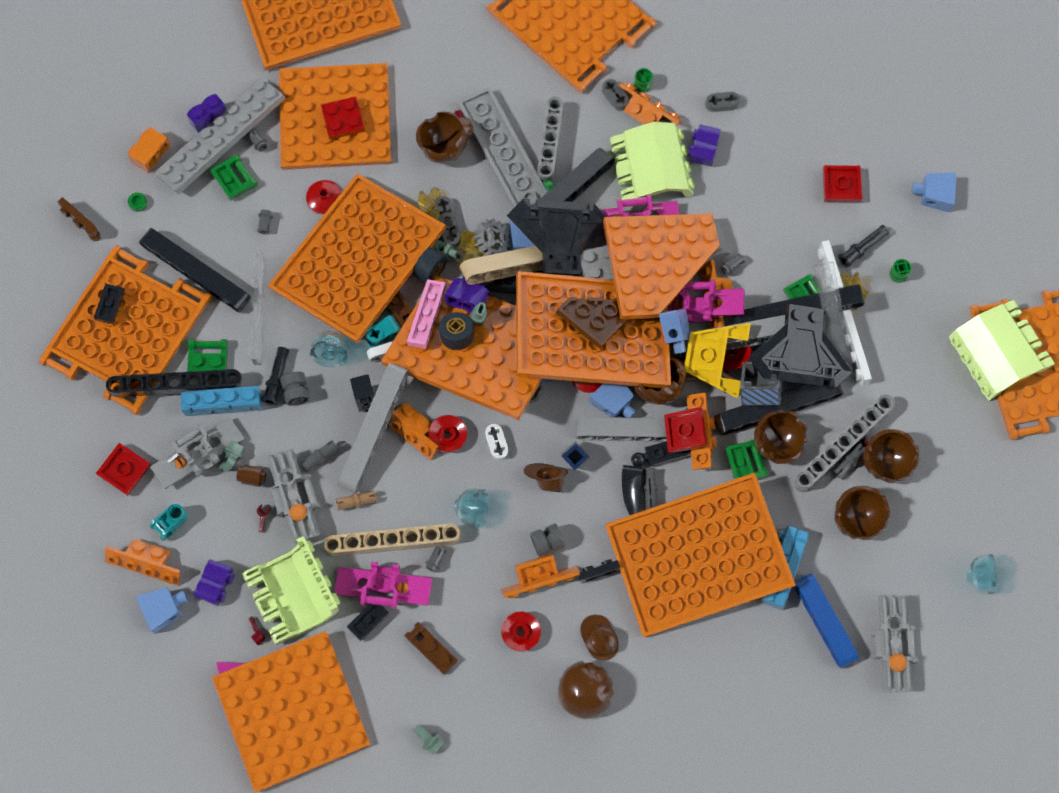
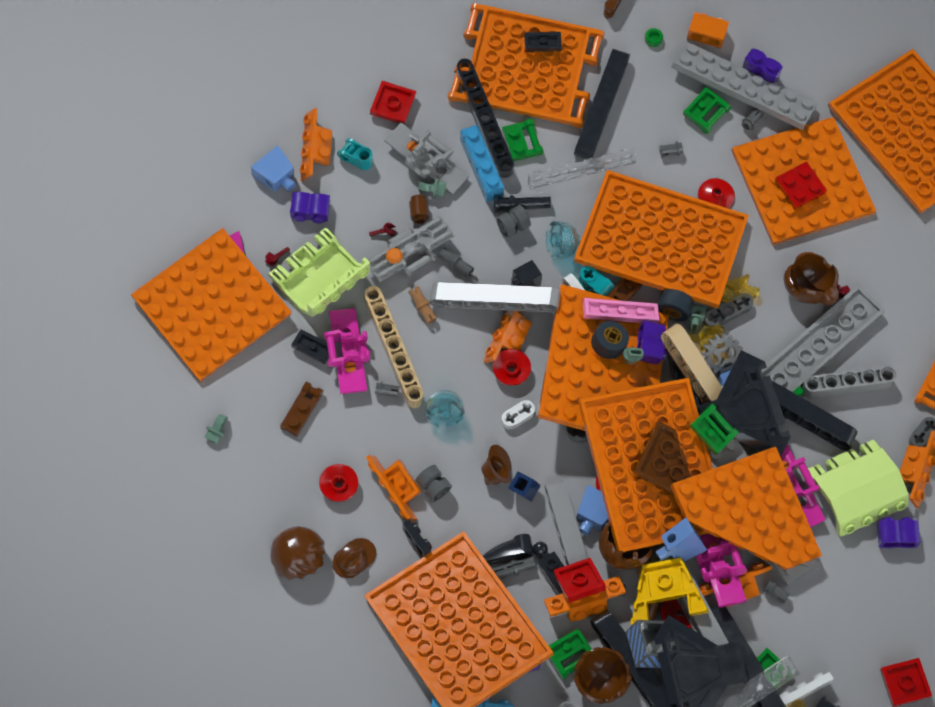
camera: 70 degrees right, 5 degrees down
none -> green plate [689,403,739,455]

